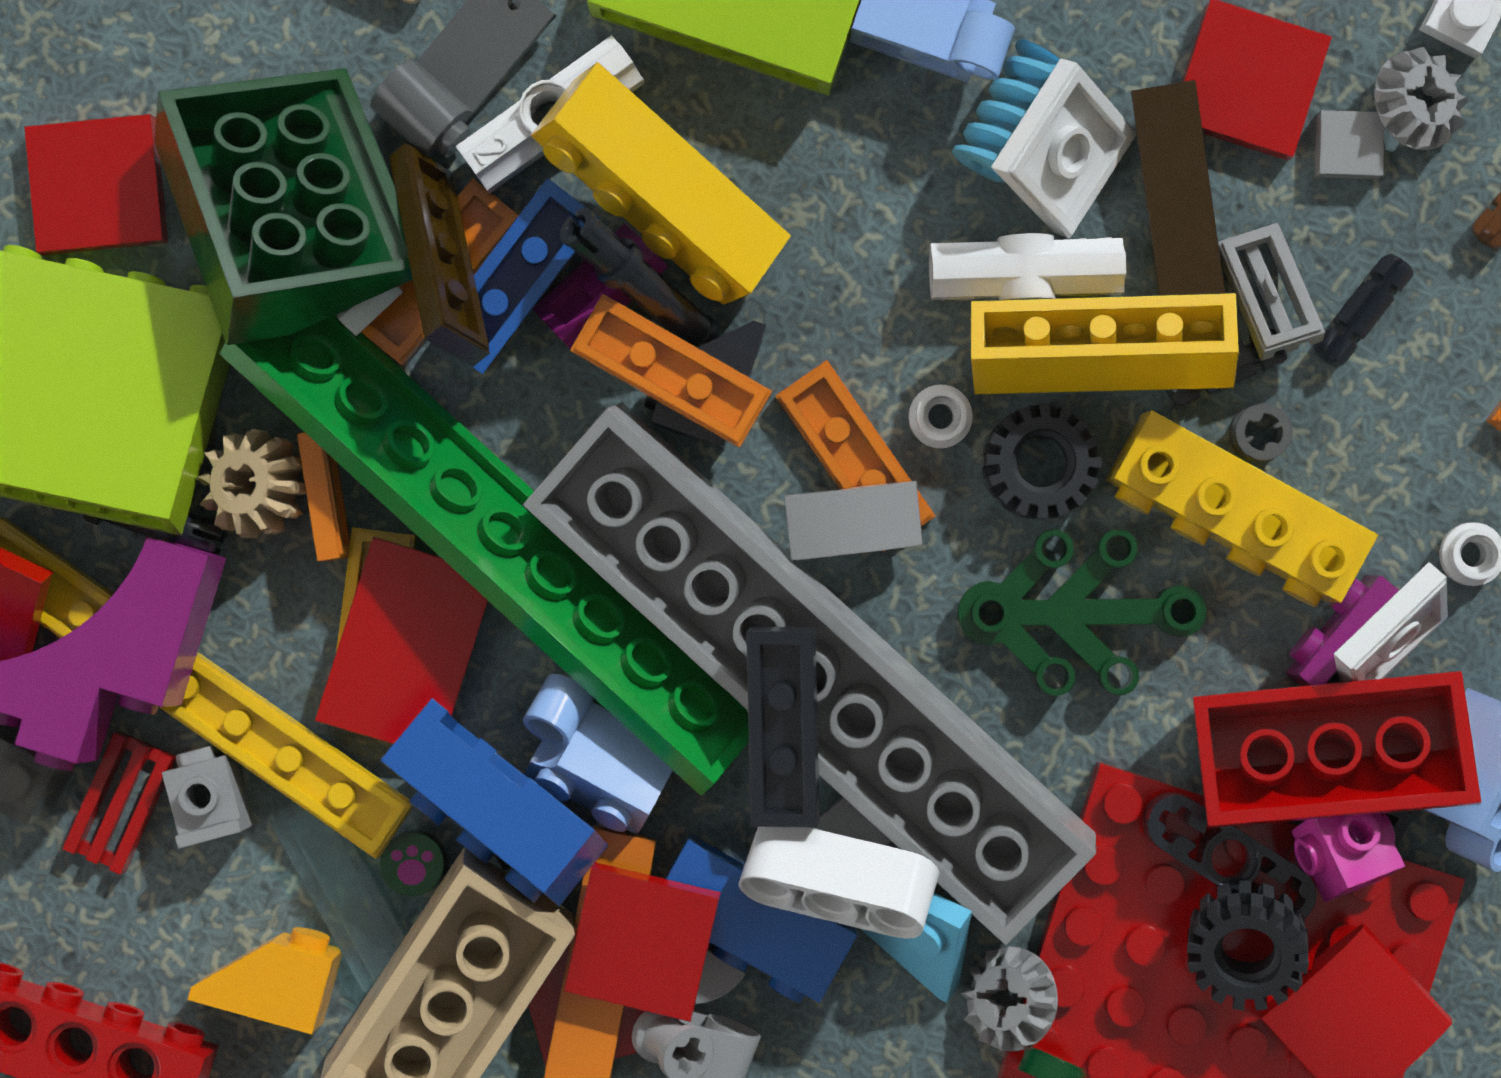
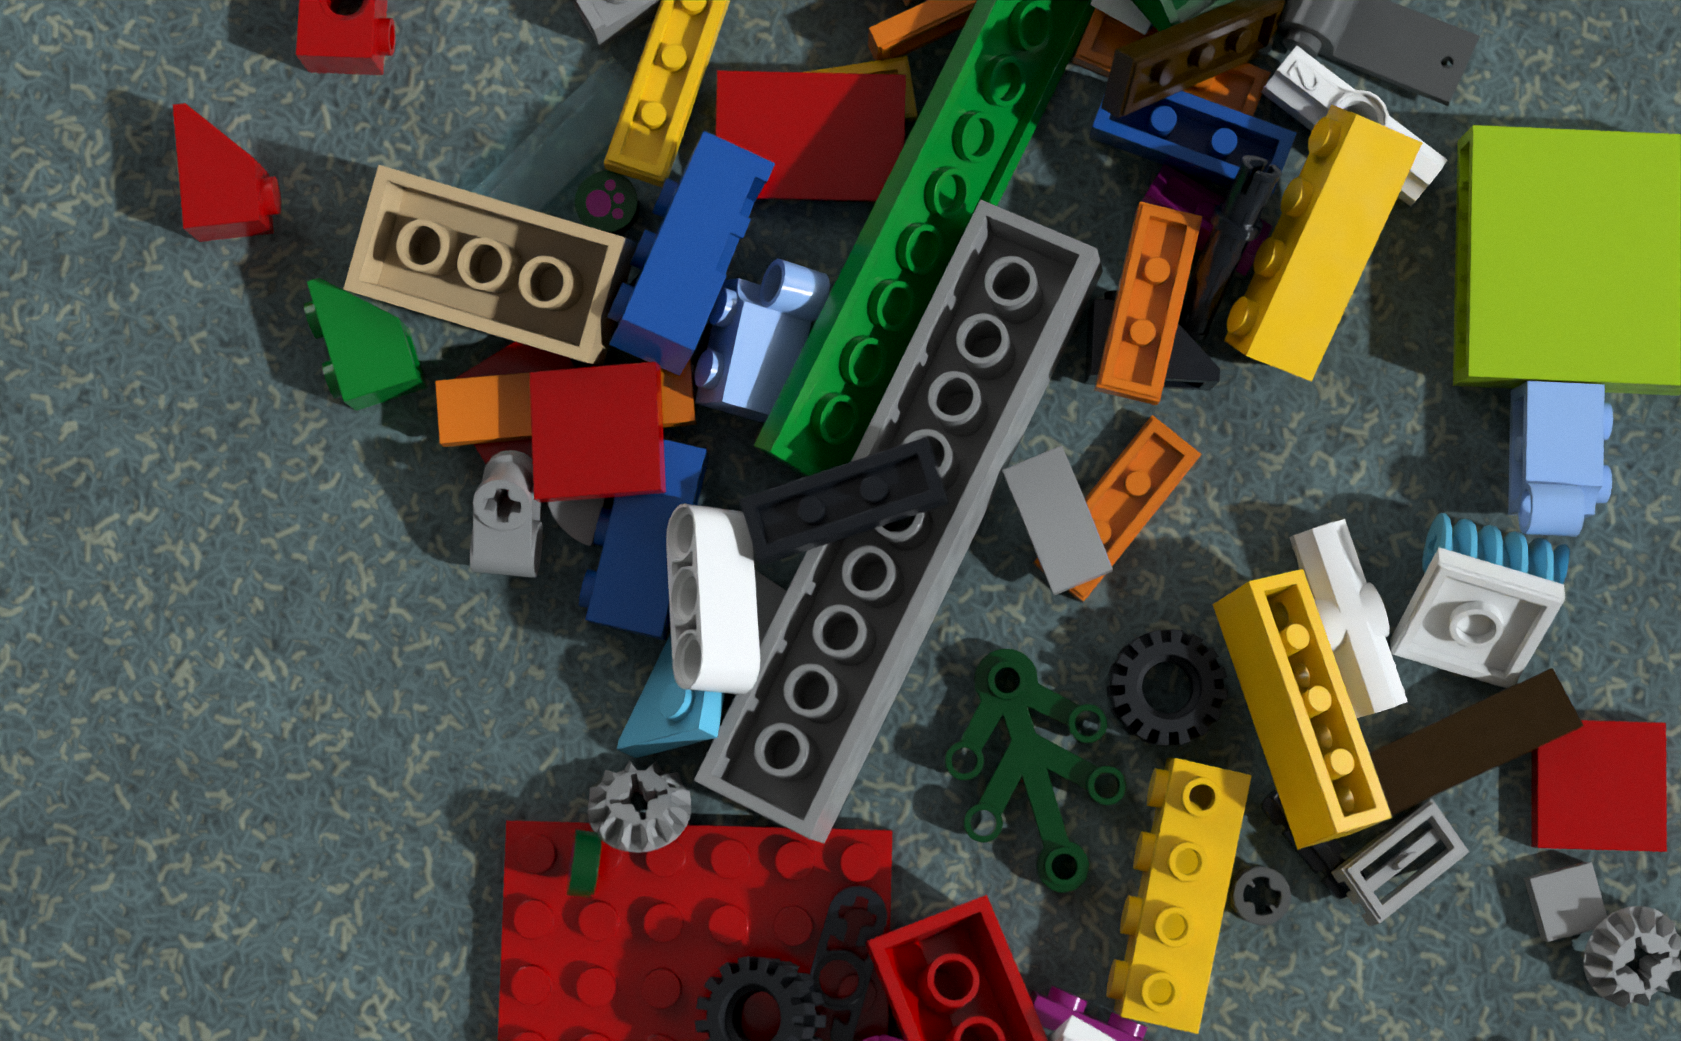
camera: 75 degrees right, 5 degrees down
light orange slope [187,927,344,1035] -> none
white plate [909,385,973,448] -> none
black axle [1313,253,1414,367] -> none

